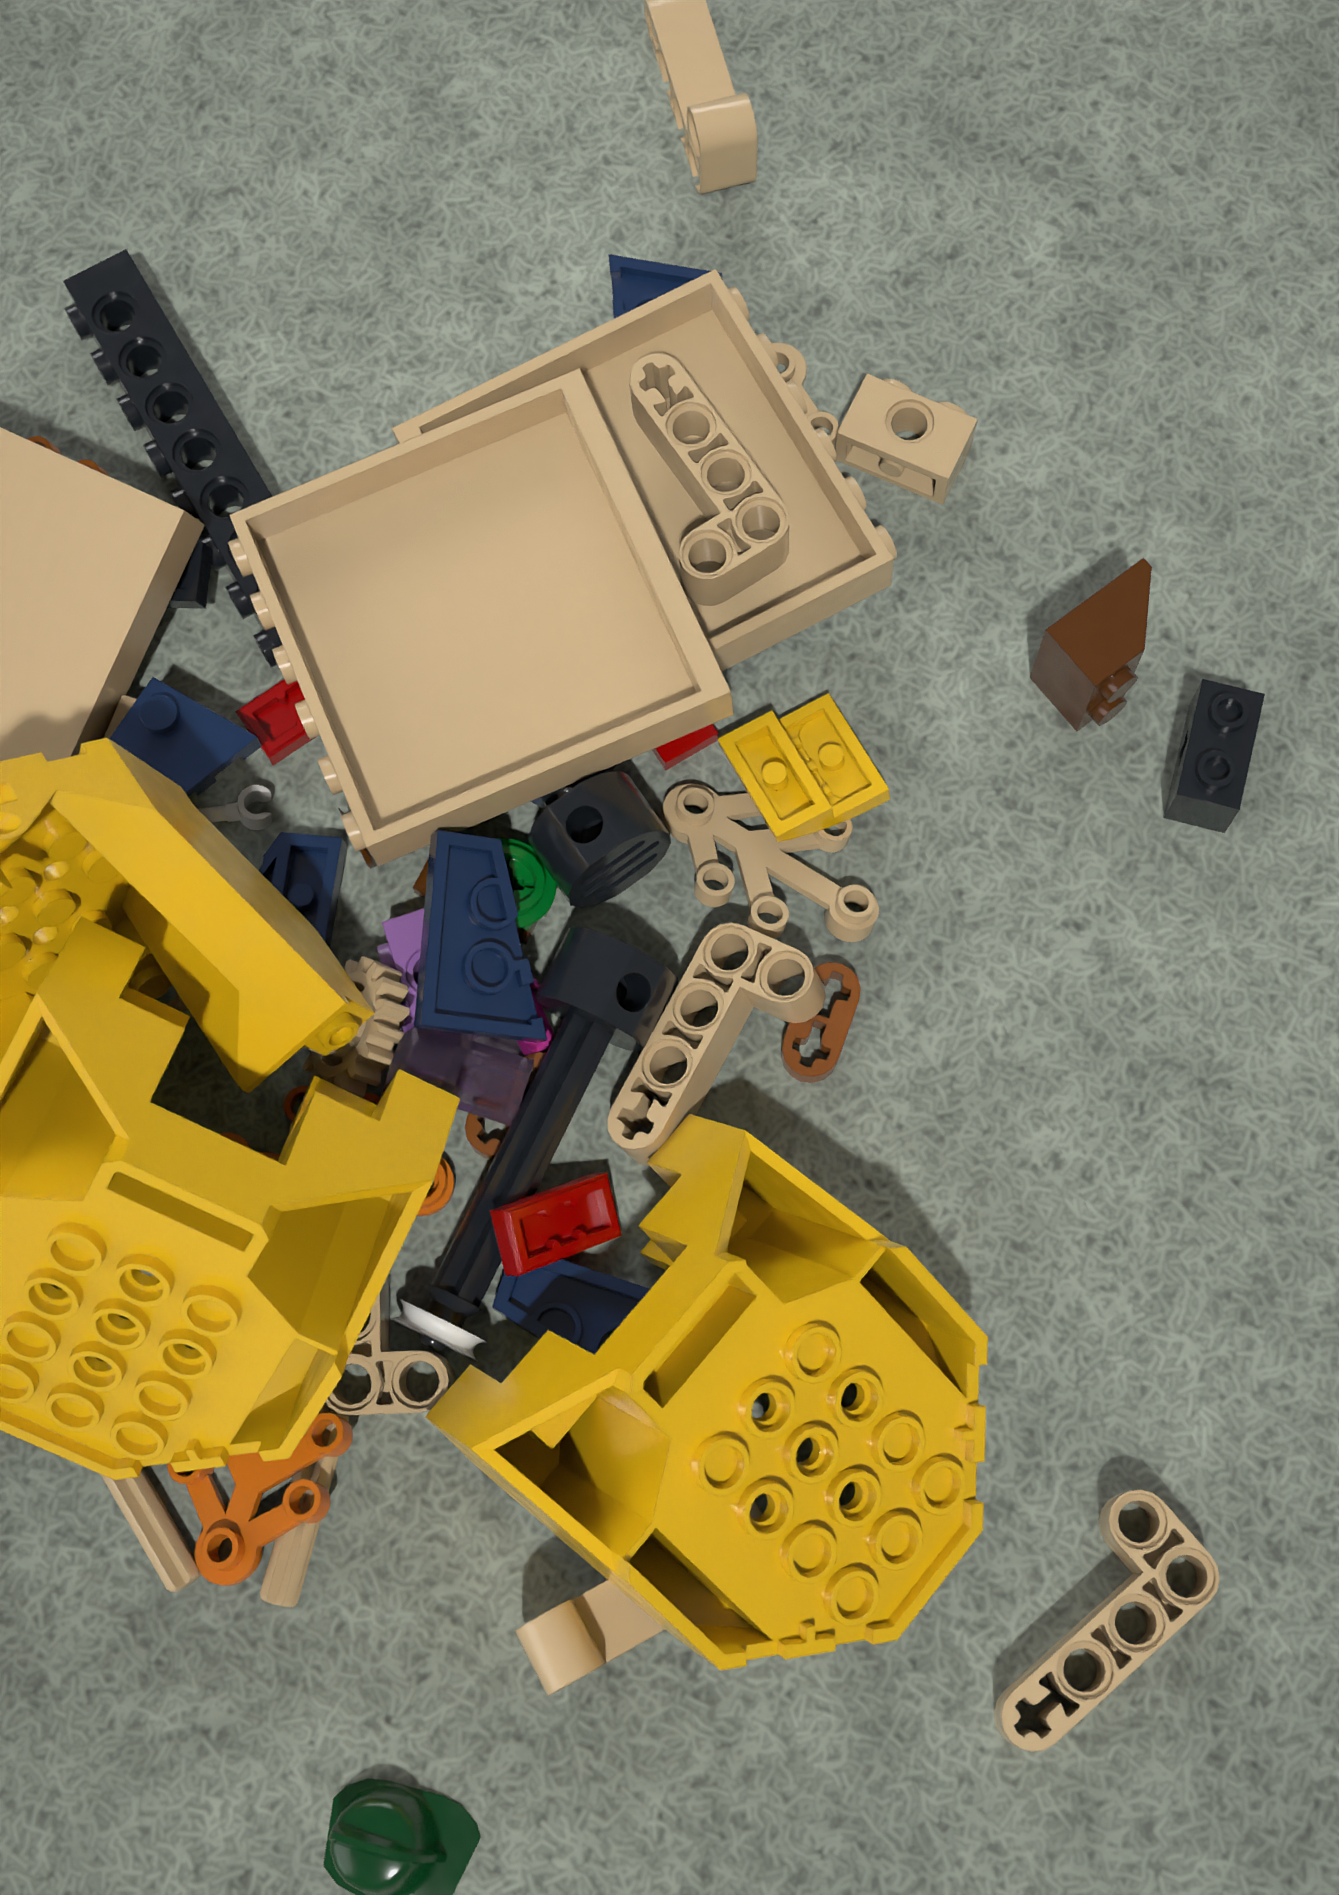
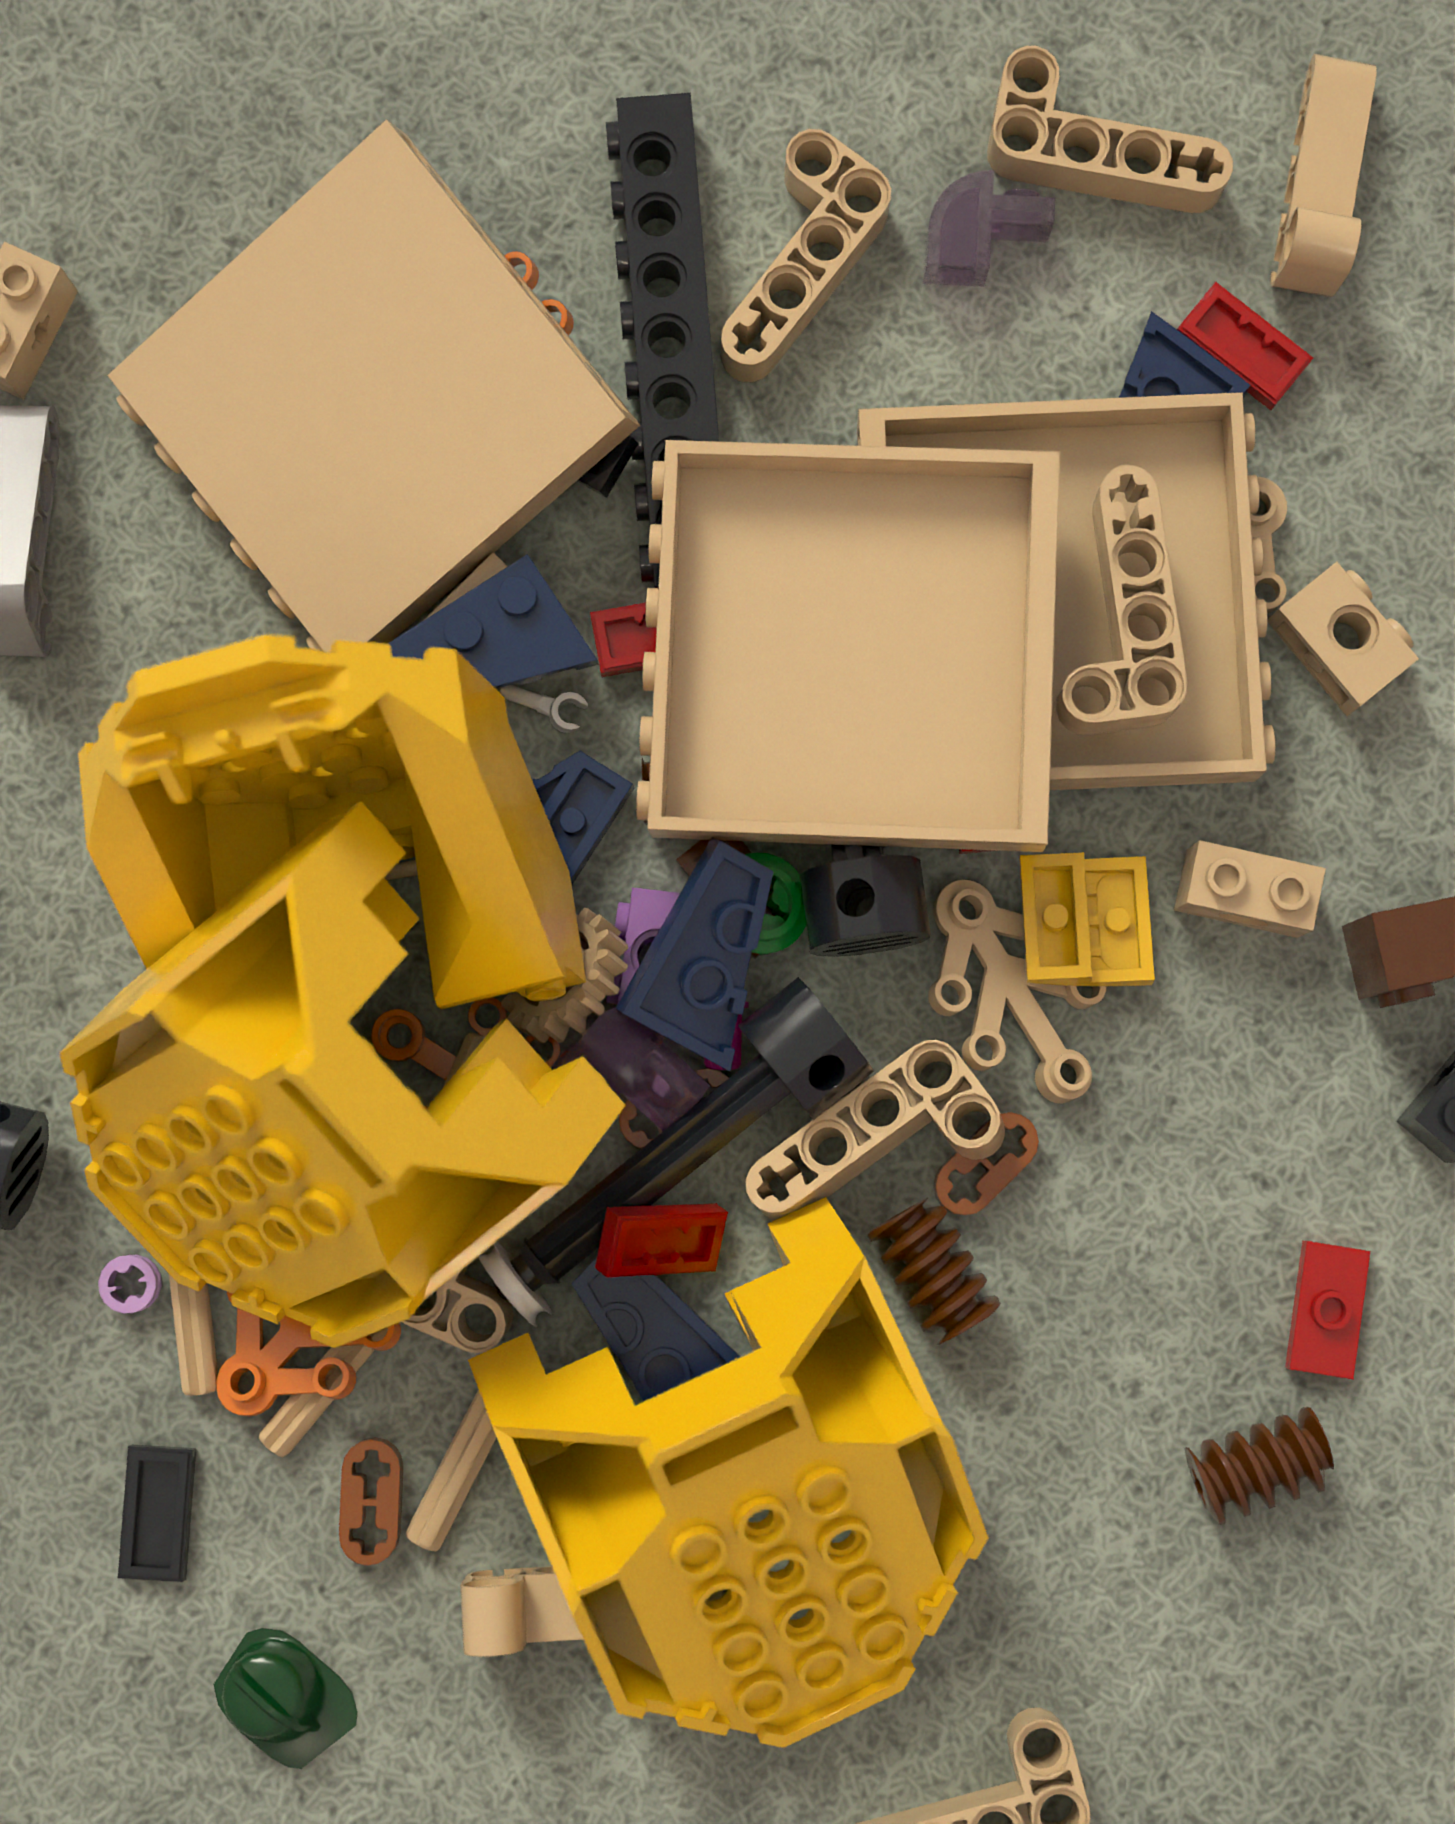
camera: 20 degrees right, 10 degrees up
none -> lavender bush [98,1254,162,1314]
none -> black tile [118,1445,196,1582]
none -> dark orange beam [339,1437,403,1566]
none -> tan axle [406,1389,497,1551]
none -> tan beam [721,129,891,382]
none -> reddish brown piece [867,1198,1001,1345]
none -> brick [923,170,1055,287]
none -> tan beam [987,46,1233,213]
none -> tan brick [1174,840,1326,938]
none -> red plate [1177,282,1314,411]
none -> reddish brown piece [1184,1407,1334,1525]
none -> red plate [1285,1240,1371,1380]

